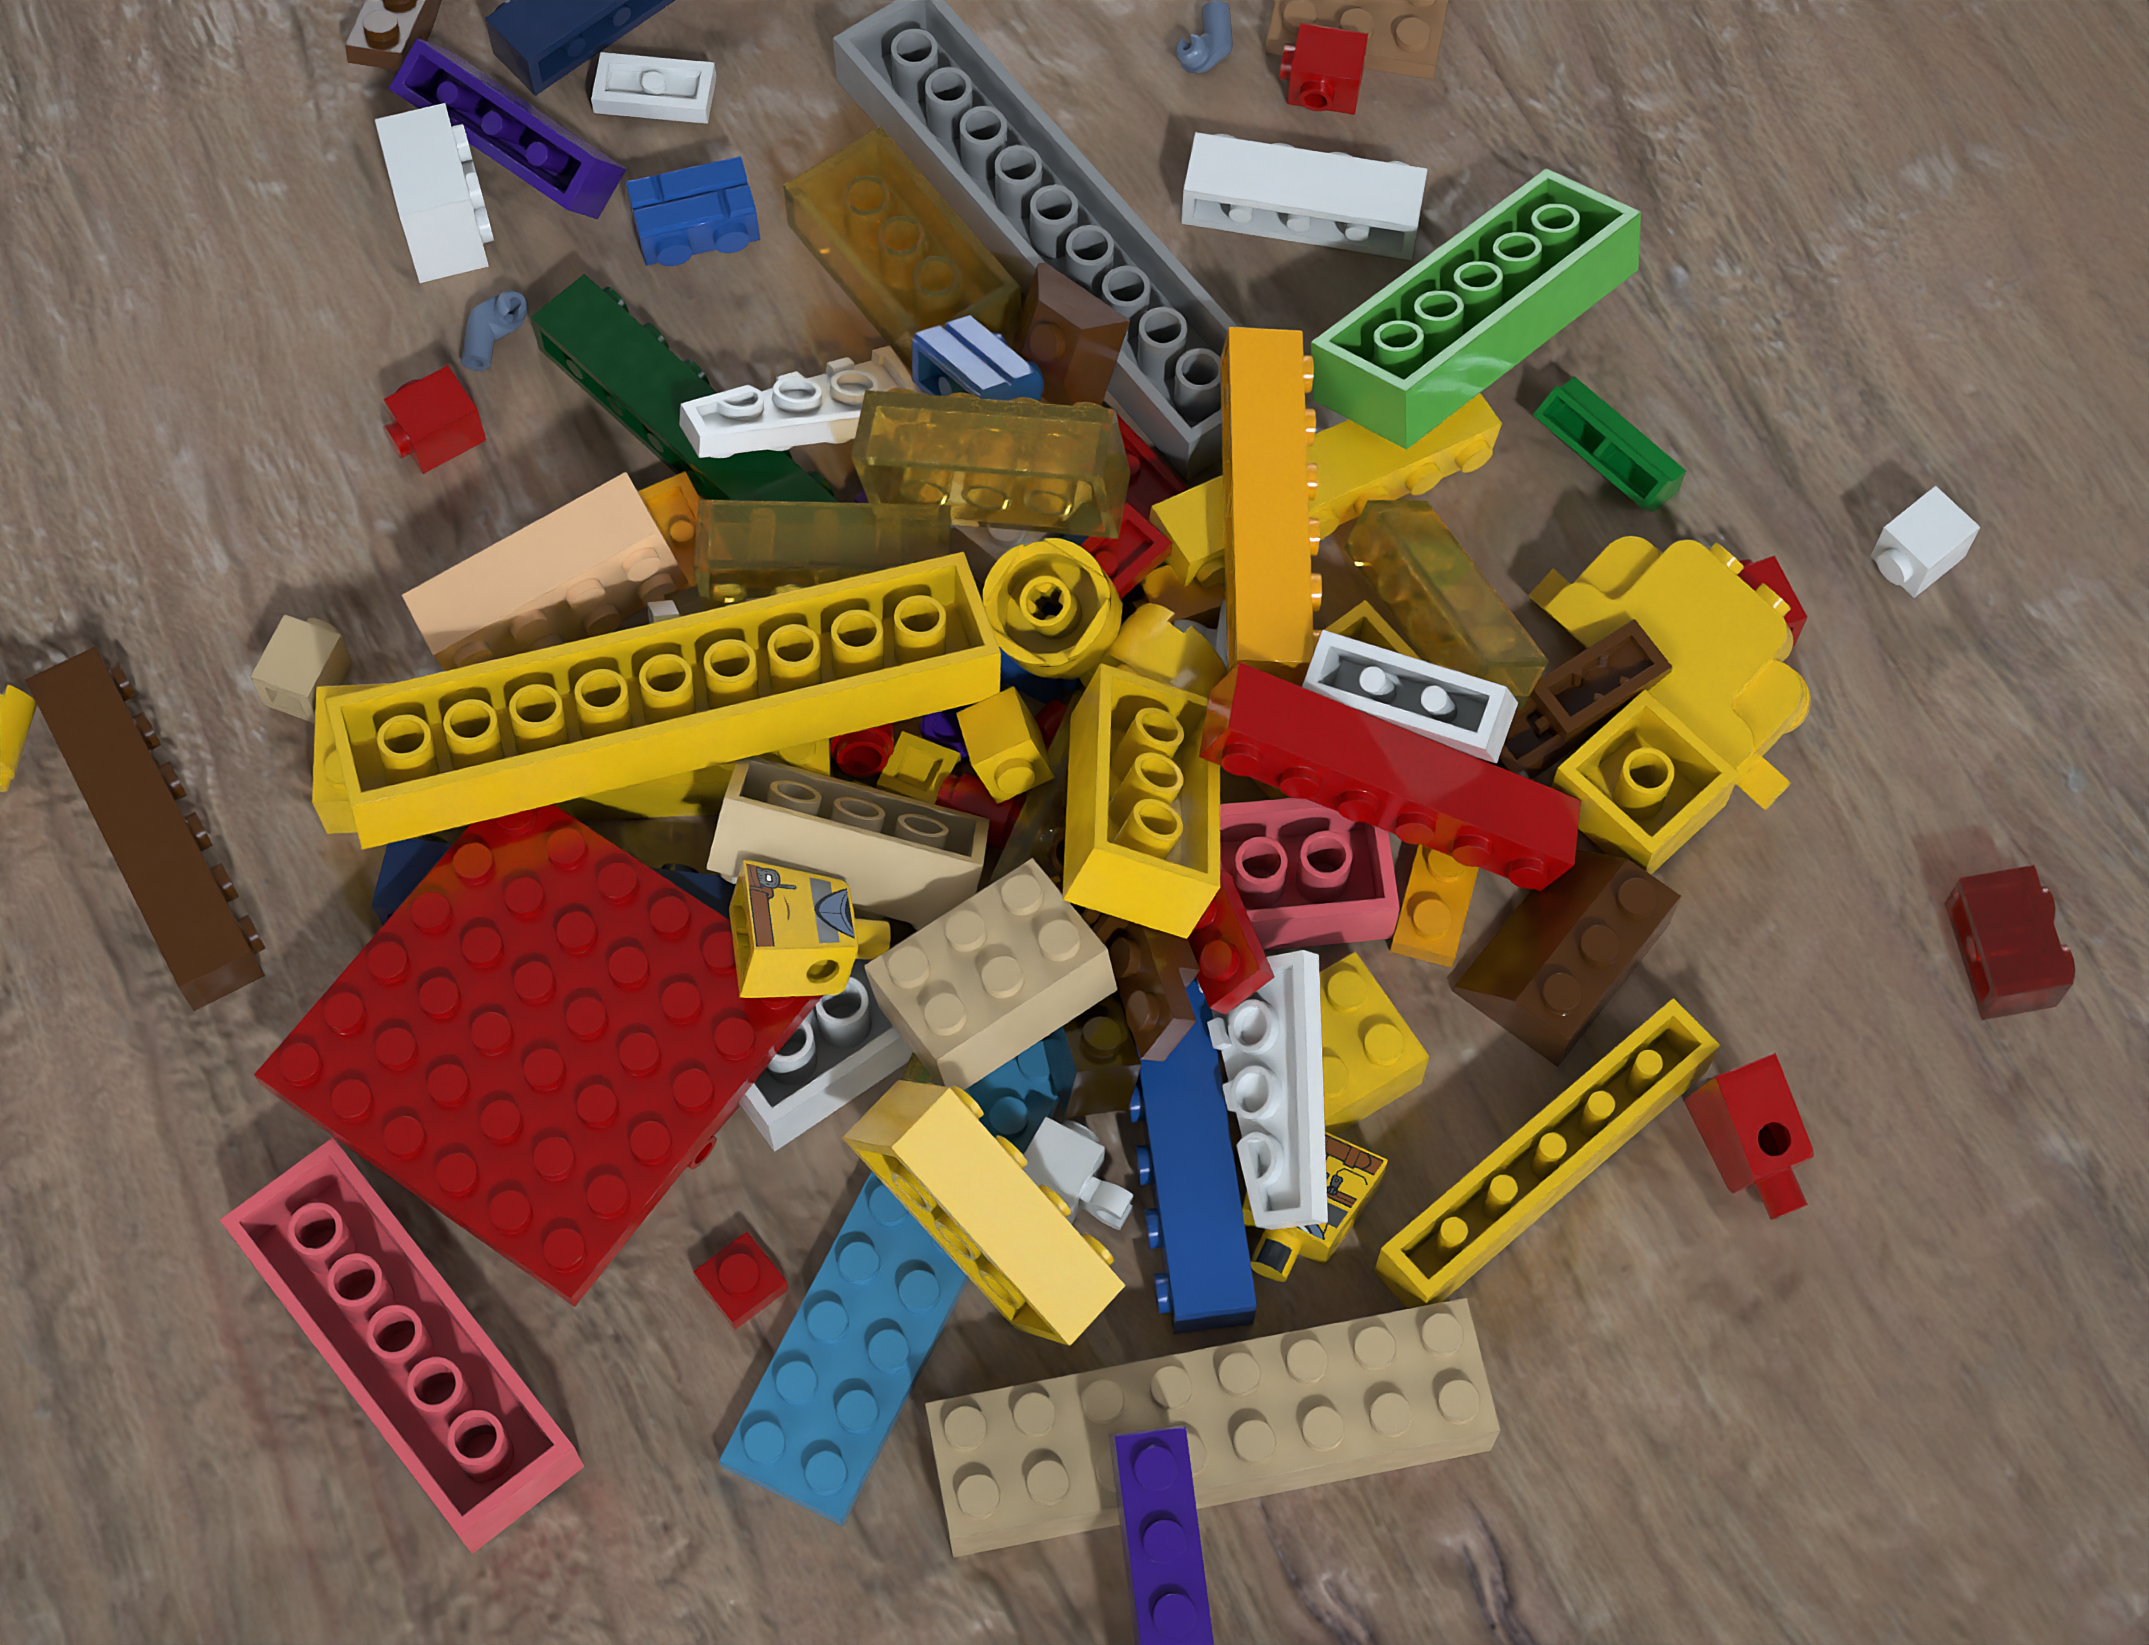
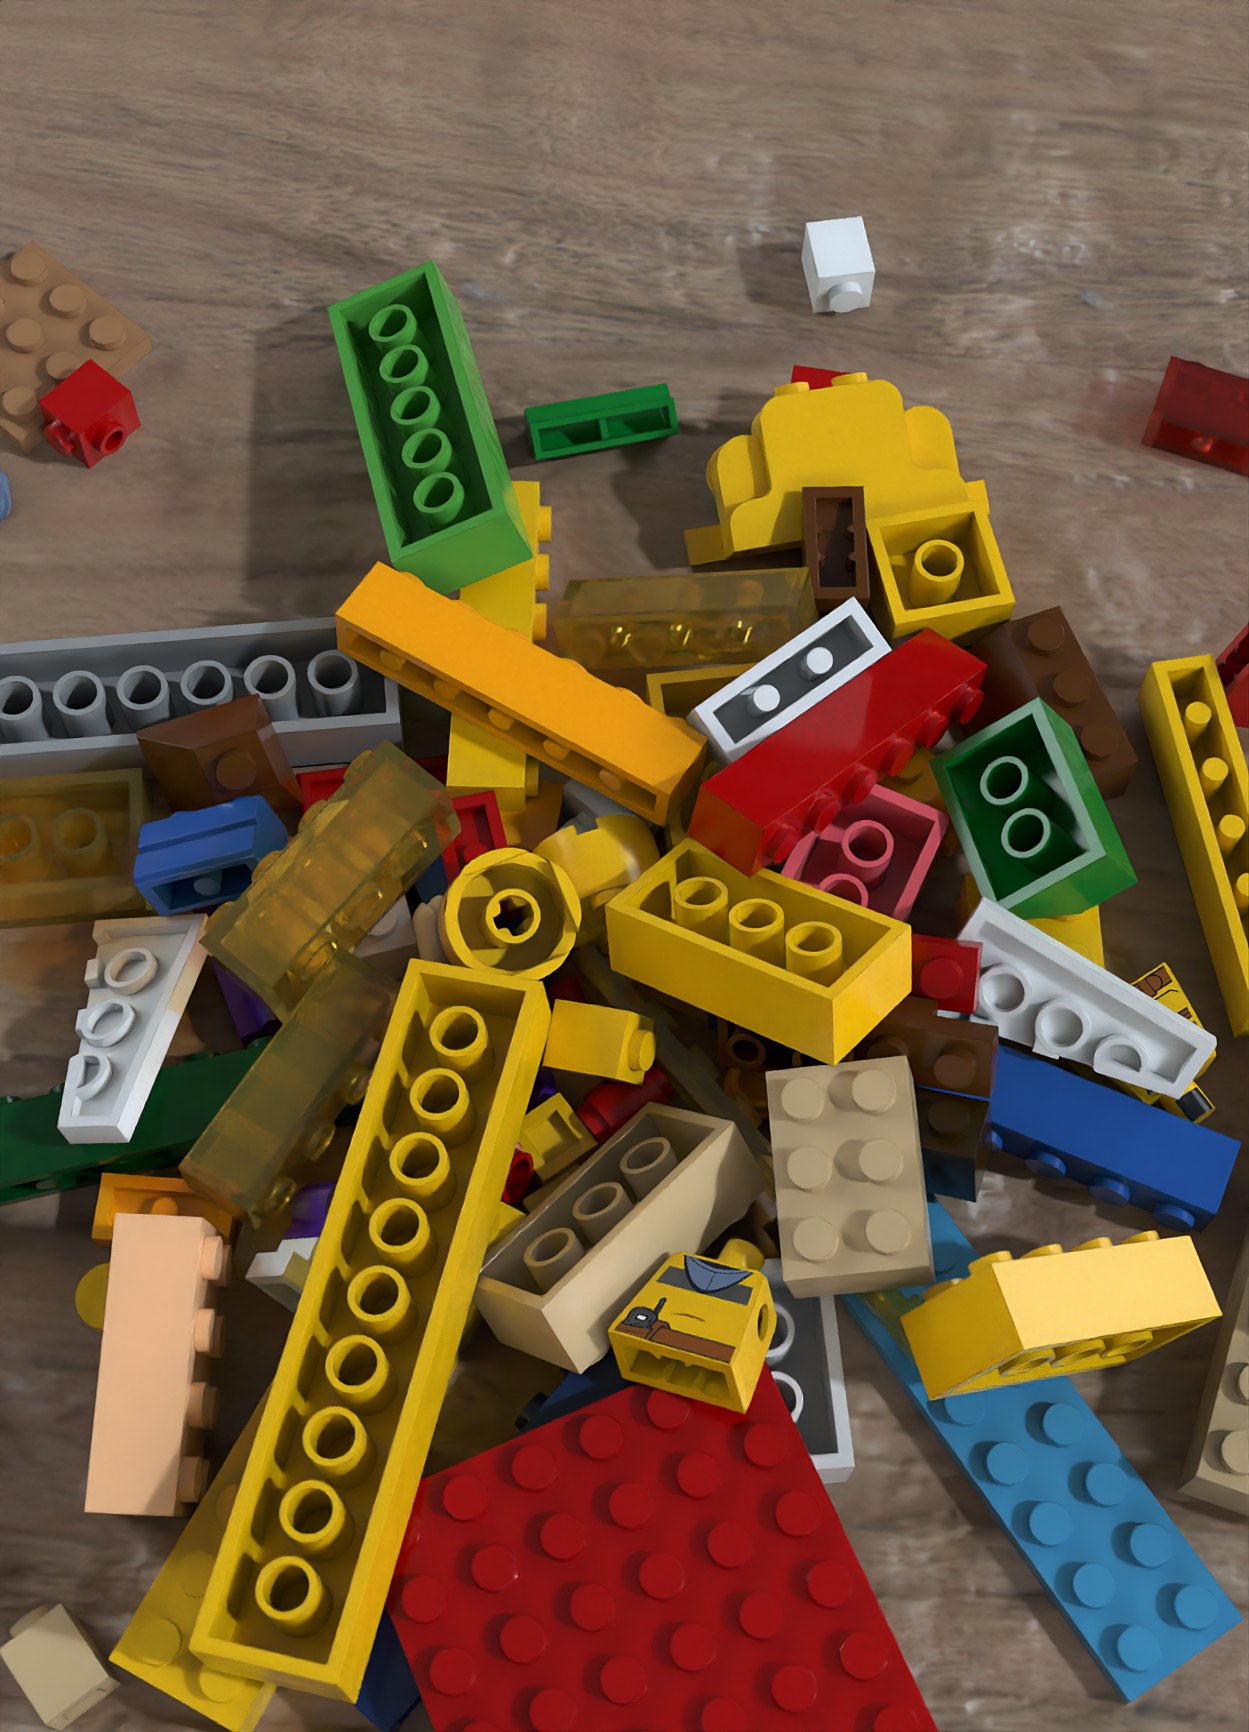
camera: 60 degrees left, 0 degrees up
red plate [693,1231,789,1330] -> none
white brick [1023,1117,1133,1230] -> none
white brick [1181,132,1427,260] -> none
none -> green slope [929,697,1138,920]

